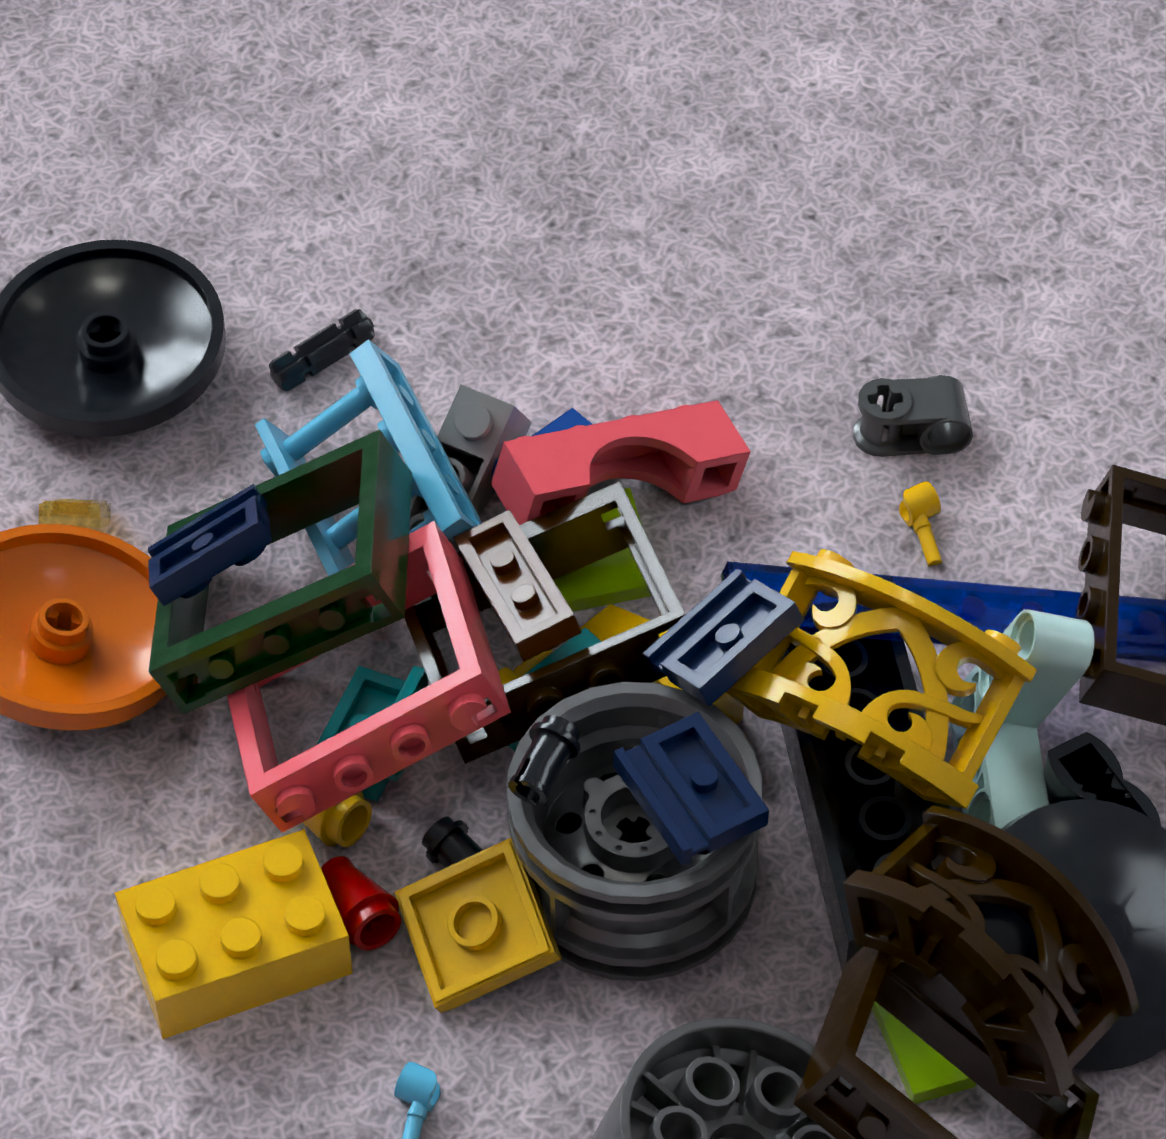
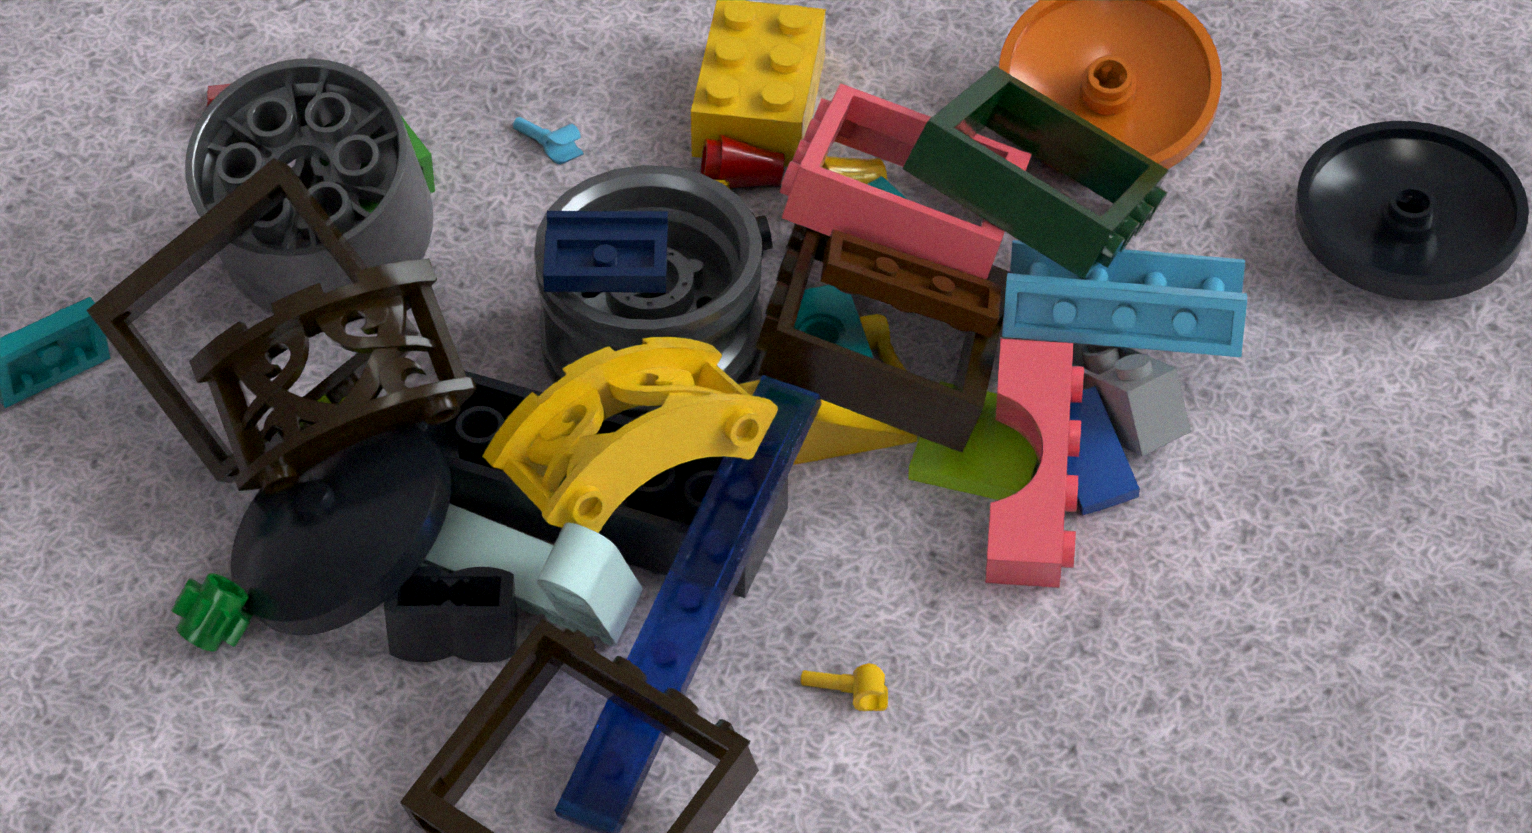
camera: 120 degrees right, 5 degrees down
clear yellow tile [38,498,111,528] -> none
dark blue plate [148,484,272,606] -> none
black axle [269,309,375,391] -> none
black pin [508,715,581,806] -> none
dark blue plate [643,569,804,706] -> none
dark grey piece [853,375,973,457] -> none

